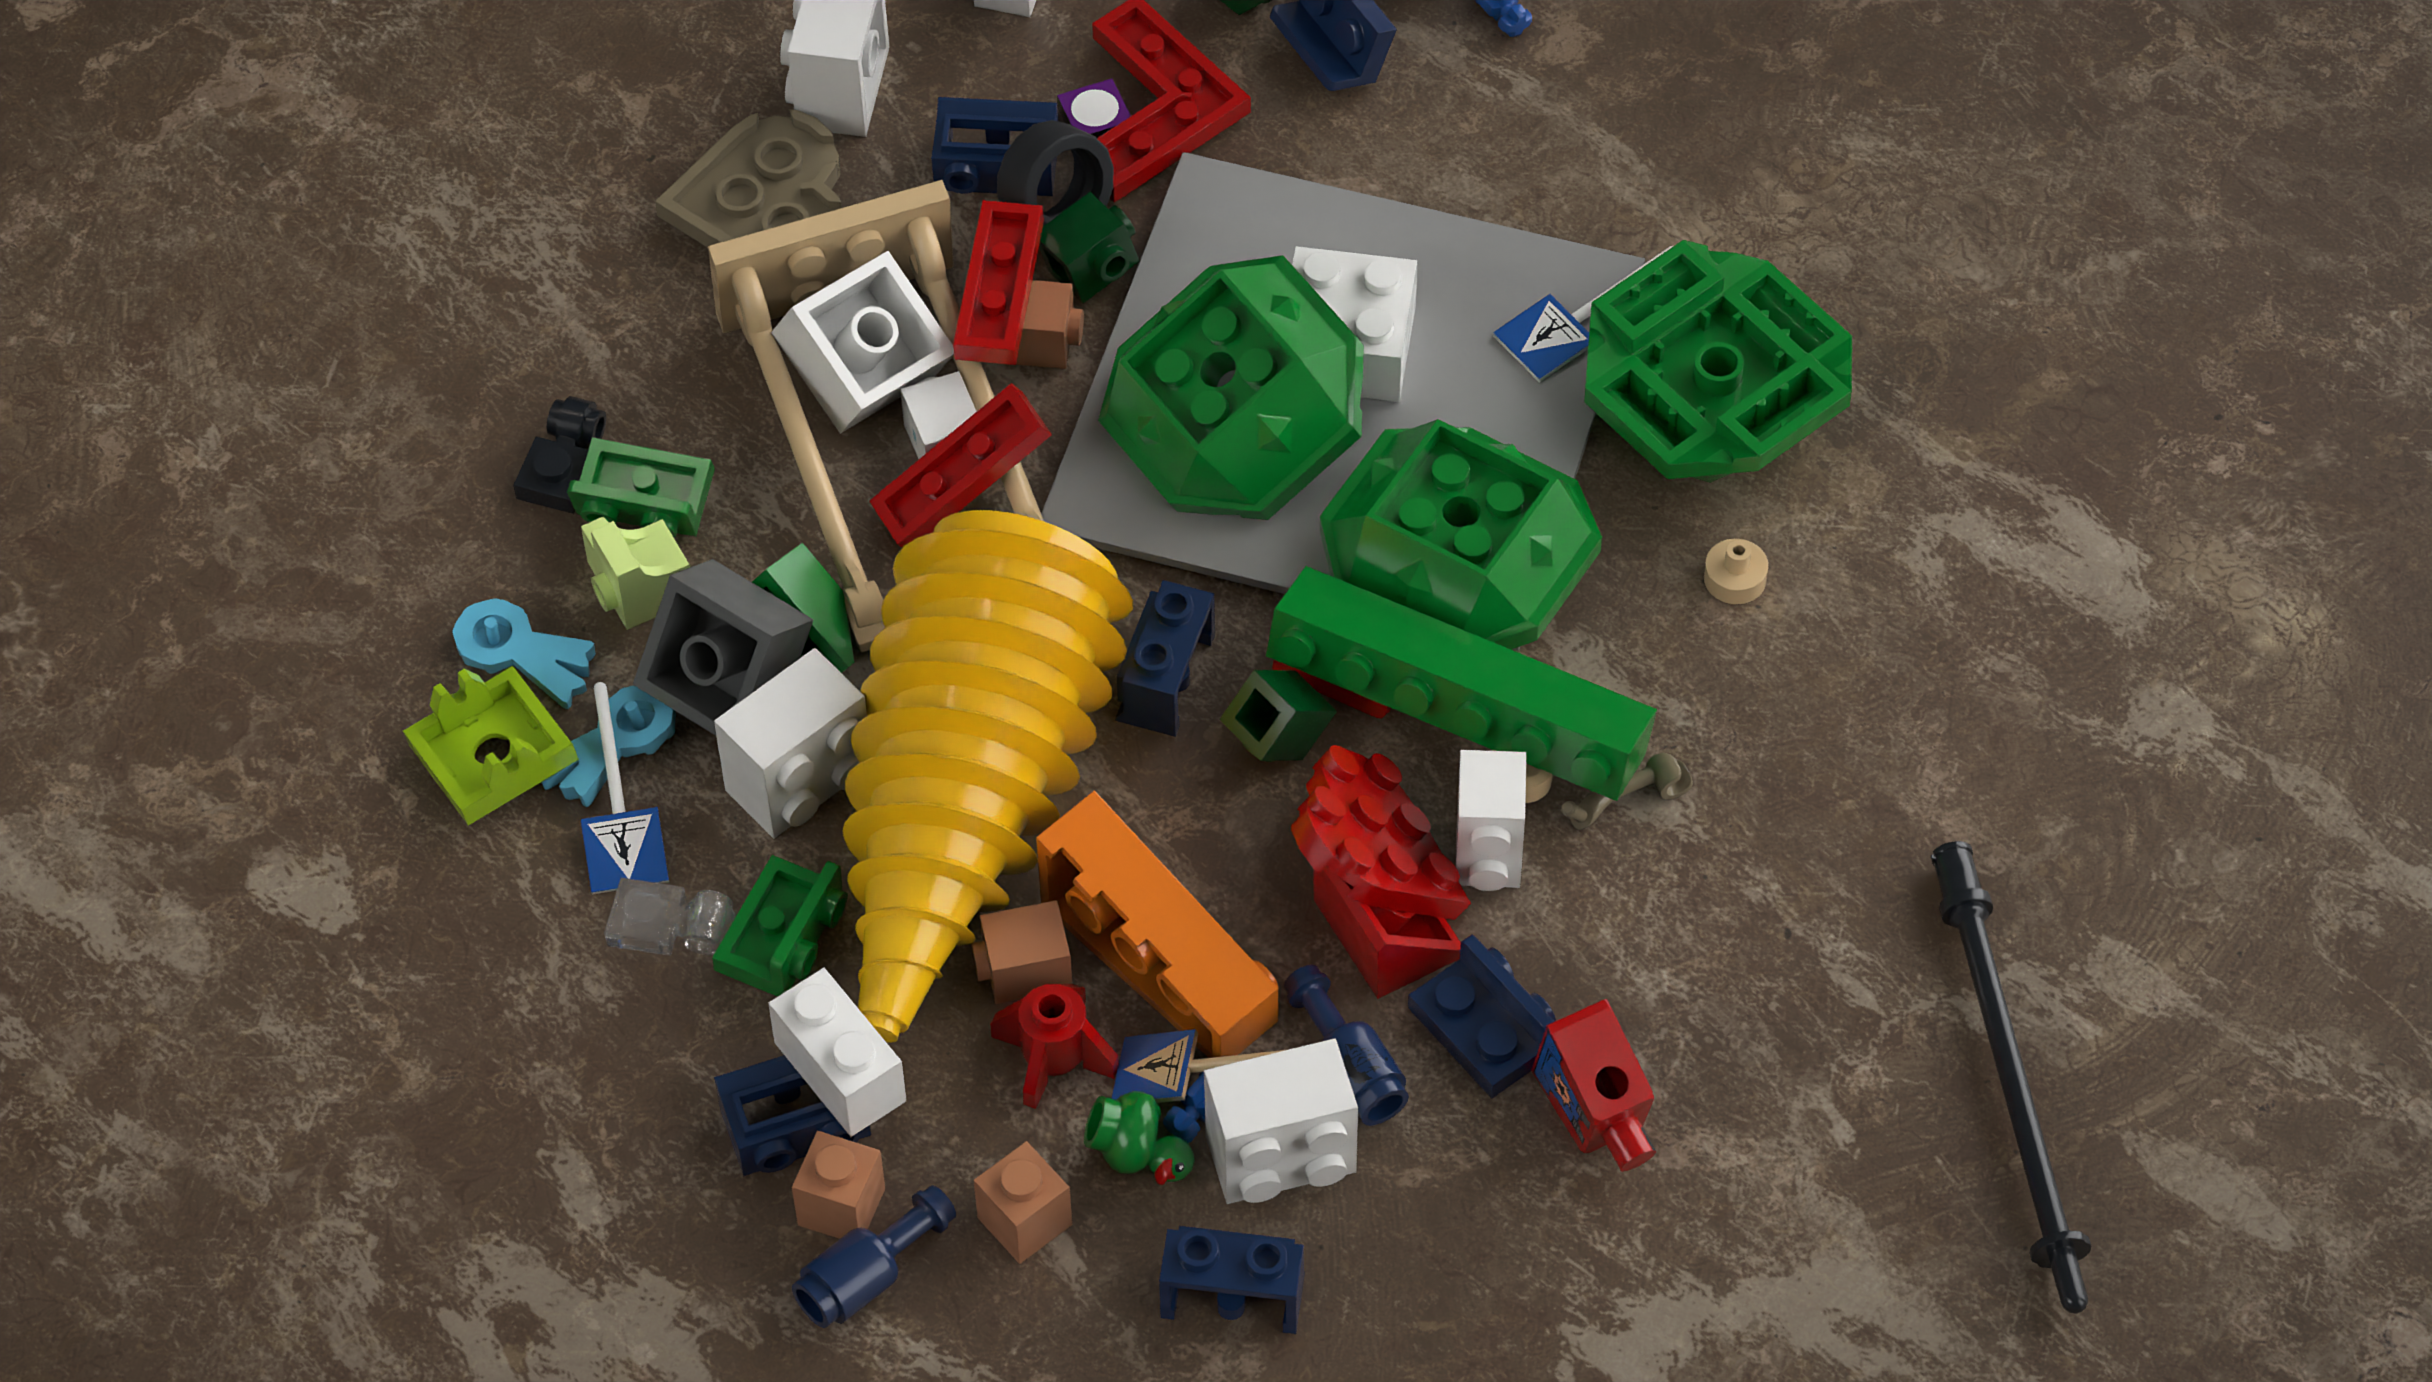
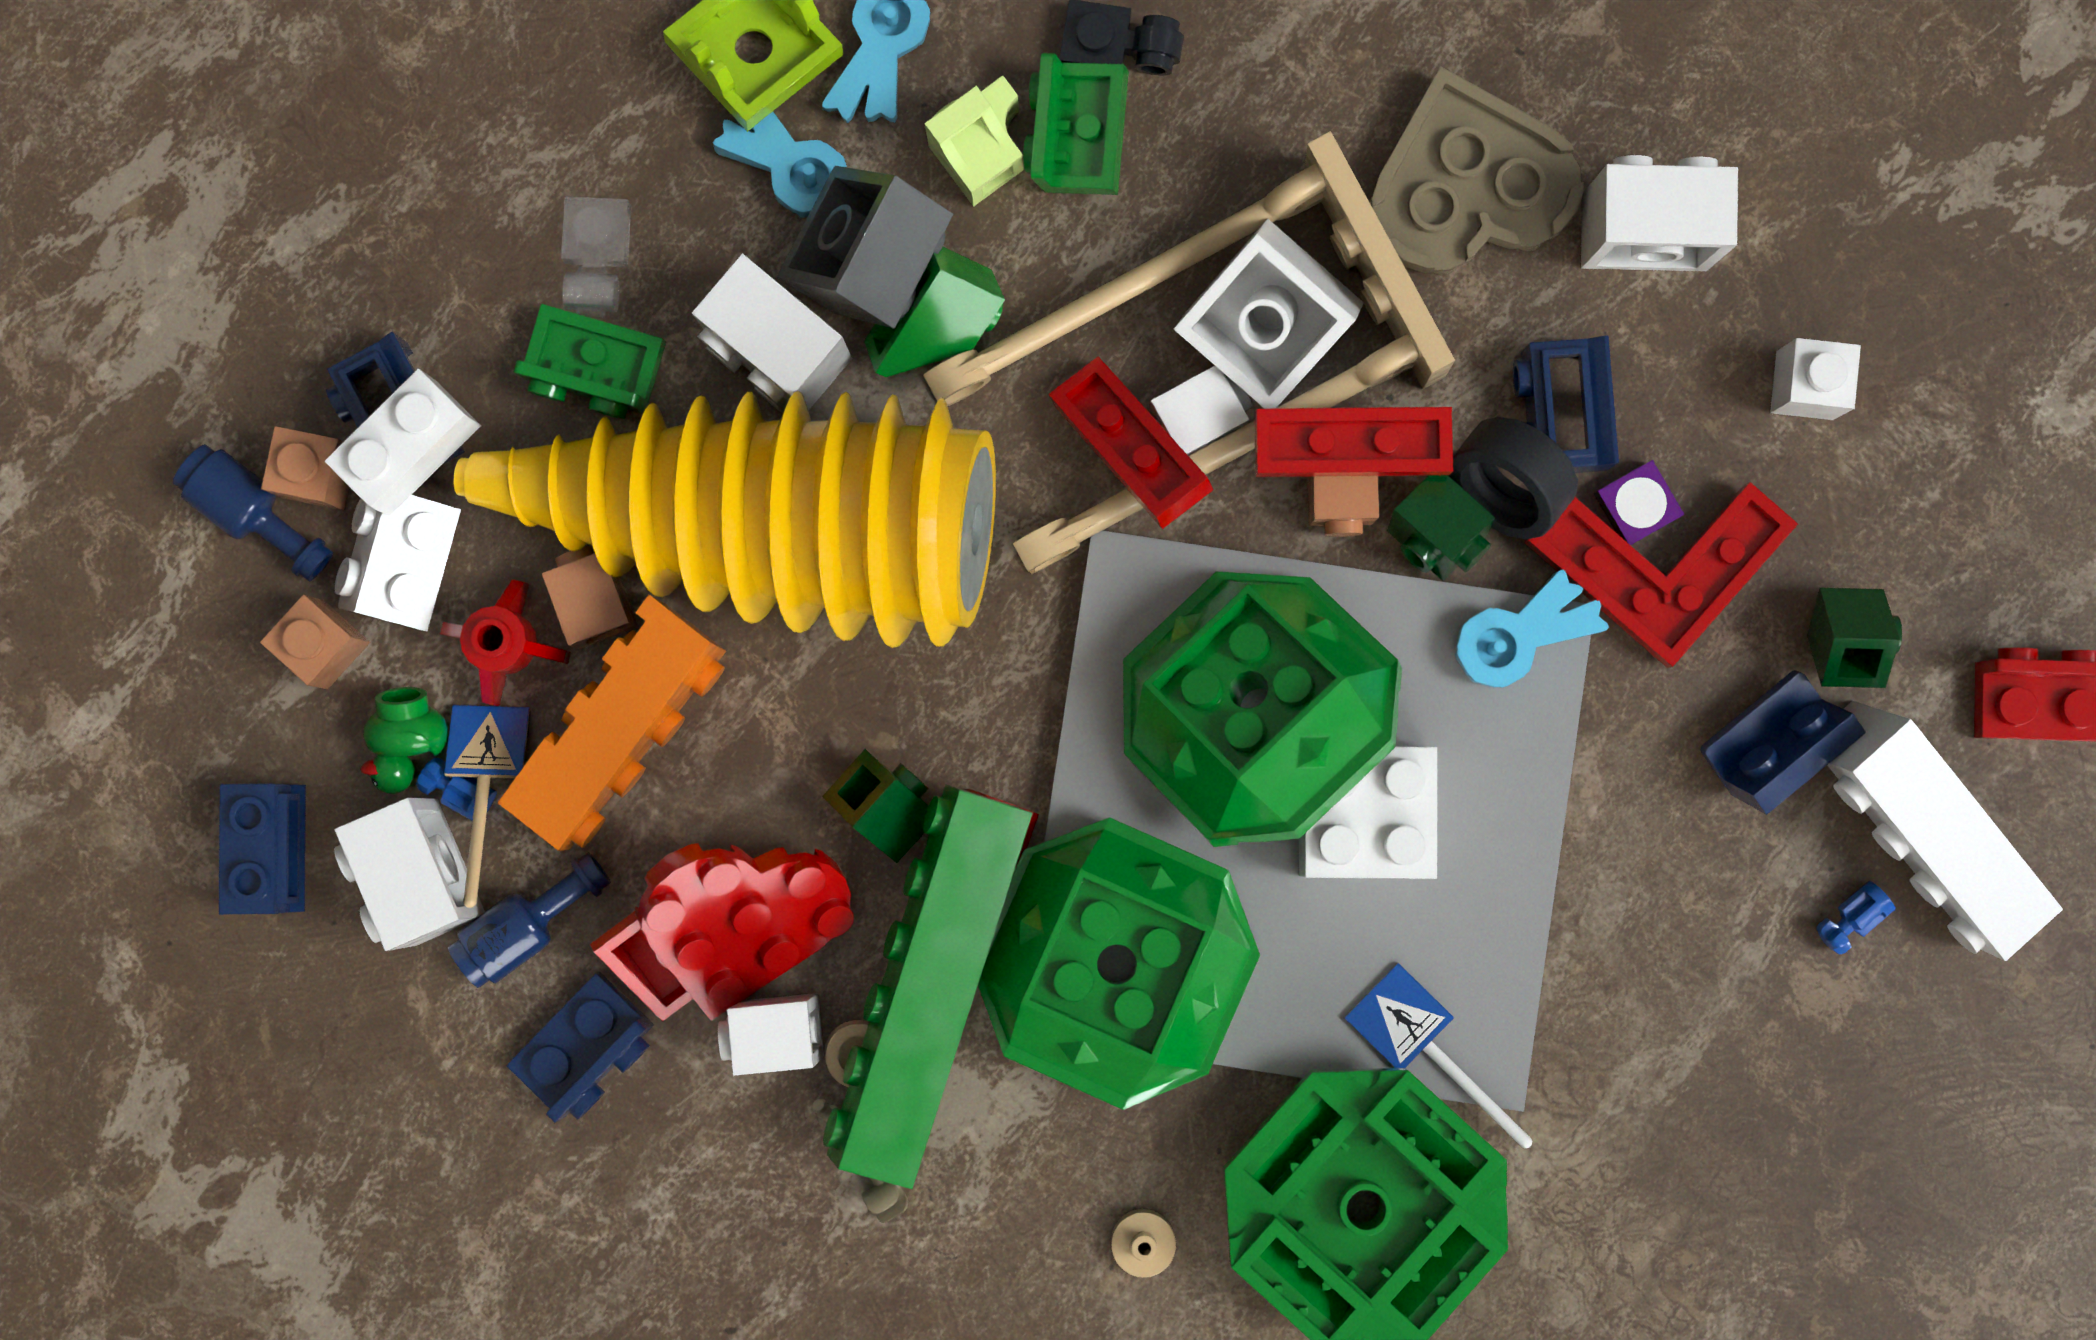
camera: 85 degrees right, 30 degrees up
piece [581,682,669,895] -> none
dark blue window [1115,580,1215,737] -> none
red torso [1531,999,1656,1172] -> none
none -> white bracket [335,495,461,631]
none -> medium azure piece [1455,569,1609,688]

